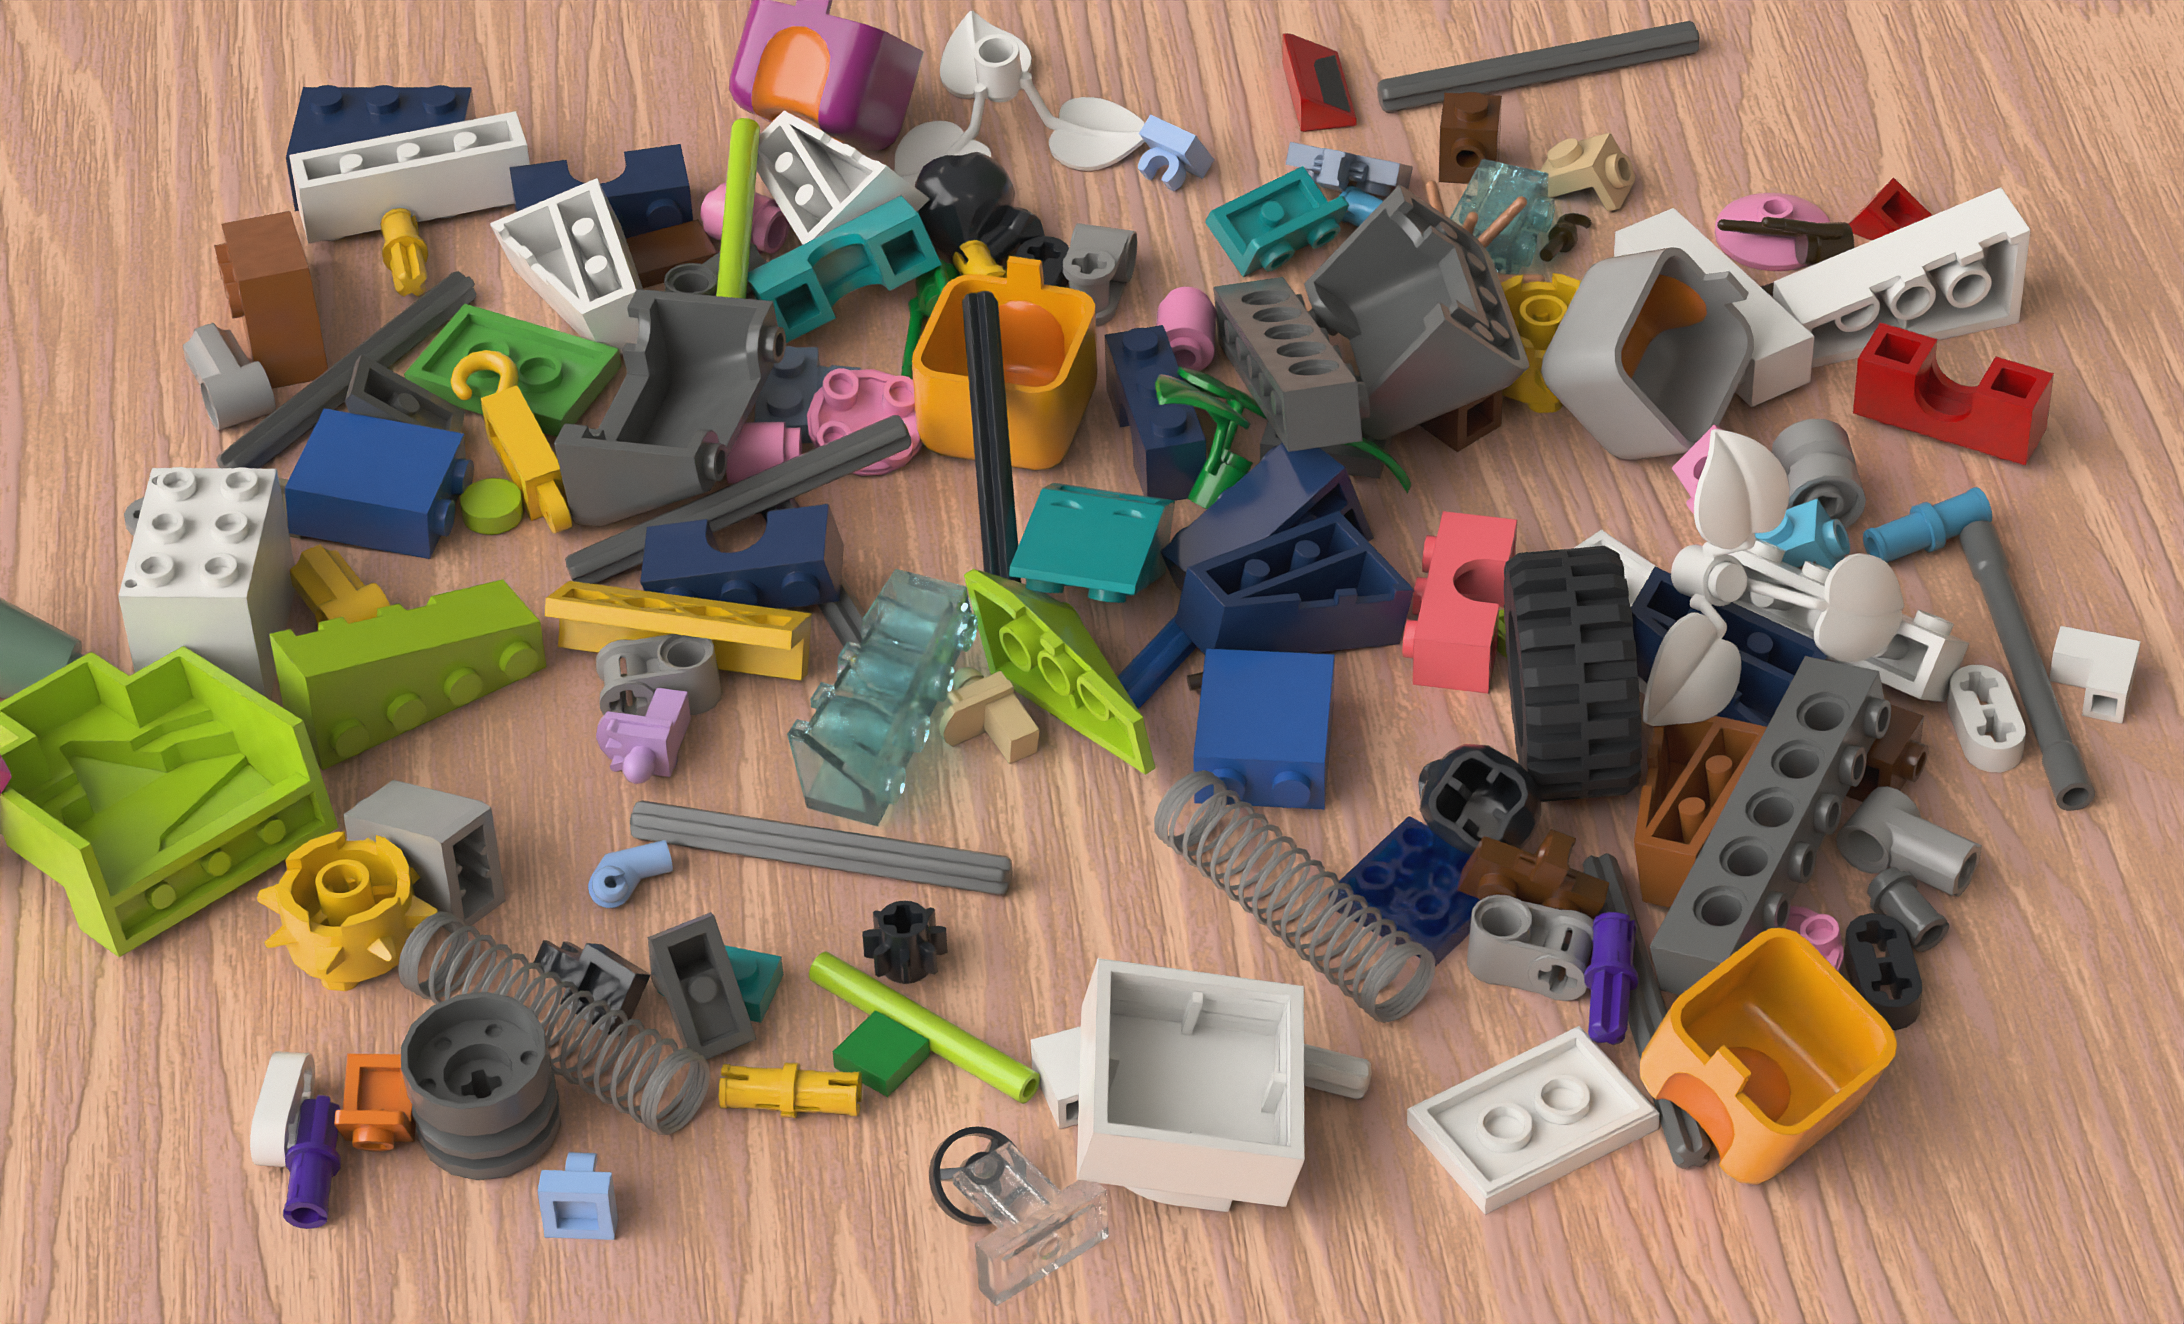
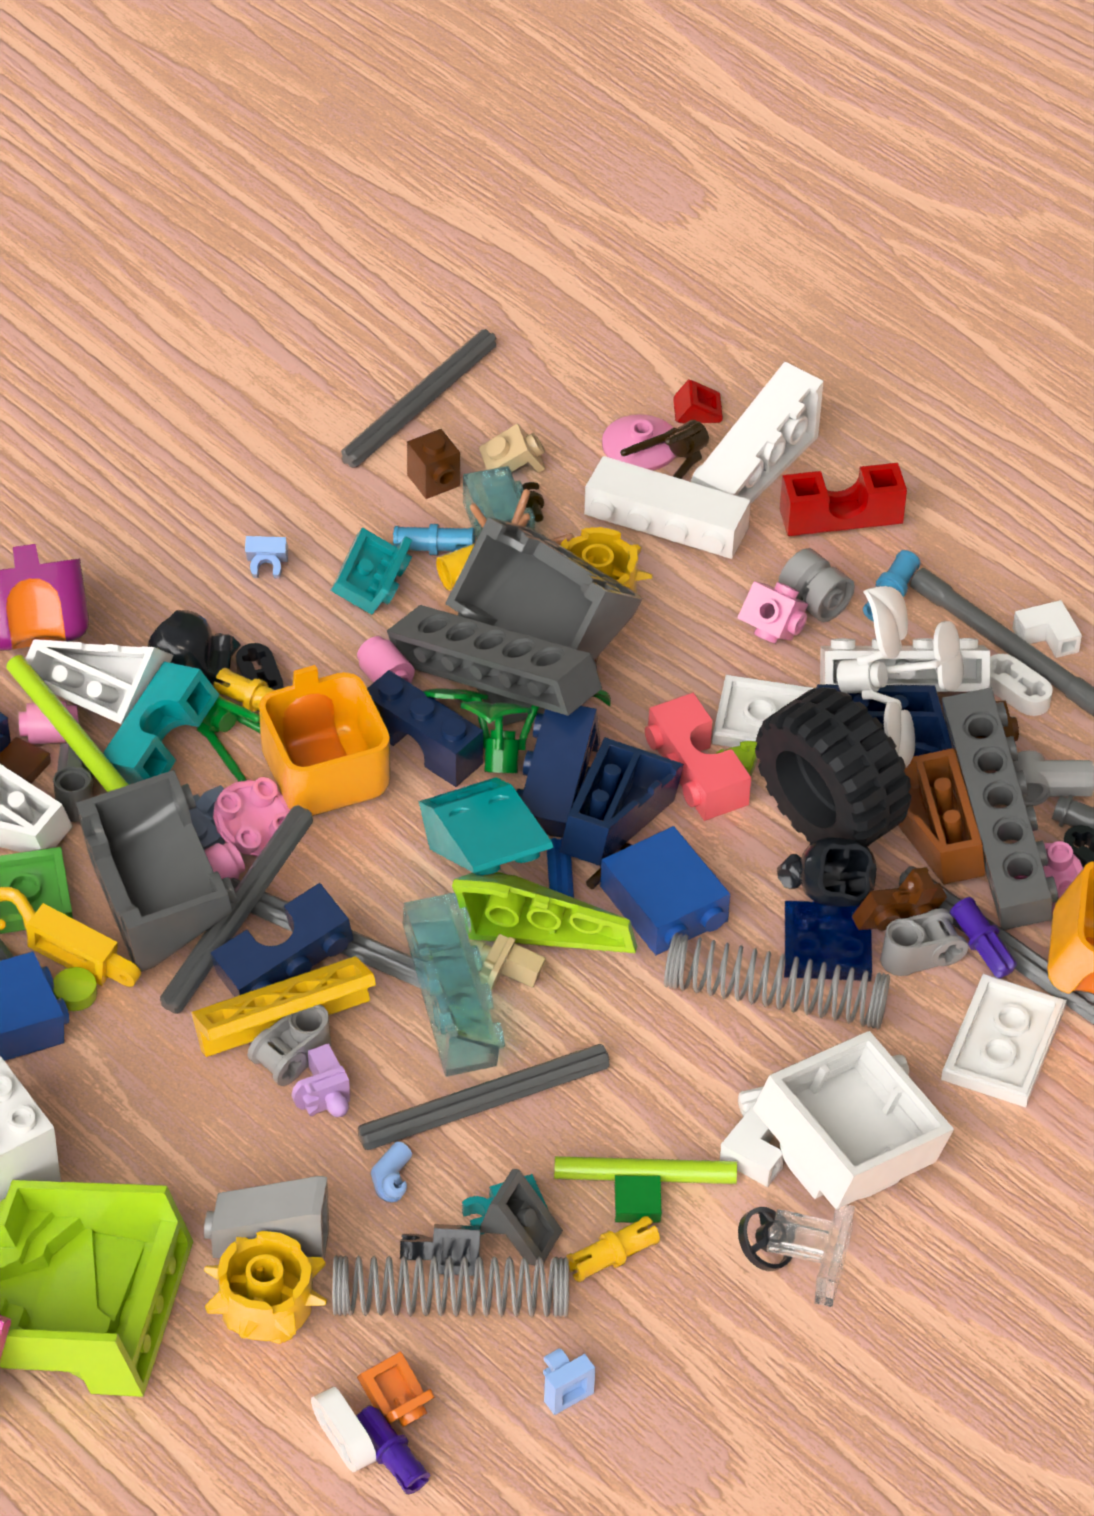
camera: 40 degrees left, 5 degrees up
lime wedge [269,579,547,770] -> none
yellow piece [289,544,390,627] -> none
dark grey wheel [401,992,561,1180] -> none
black gear [862,901,948,984] -> none
white plant [894,11,1145,186] -> none
black axle [962,291,1021,583] -> none
light grey piece [1063,223,1138,326] -> none
red slope [1282,33,1357,132] -> none
sand blue hinge [1286,142,1413,197] -> none
light grey piece [1541,247,1754,460] -> none
medium azure bracket [1755,499,1850,570] -> none

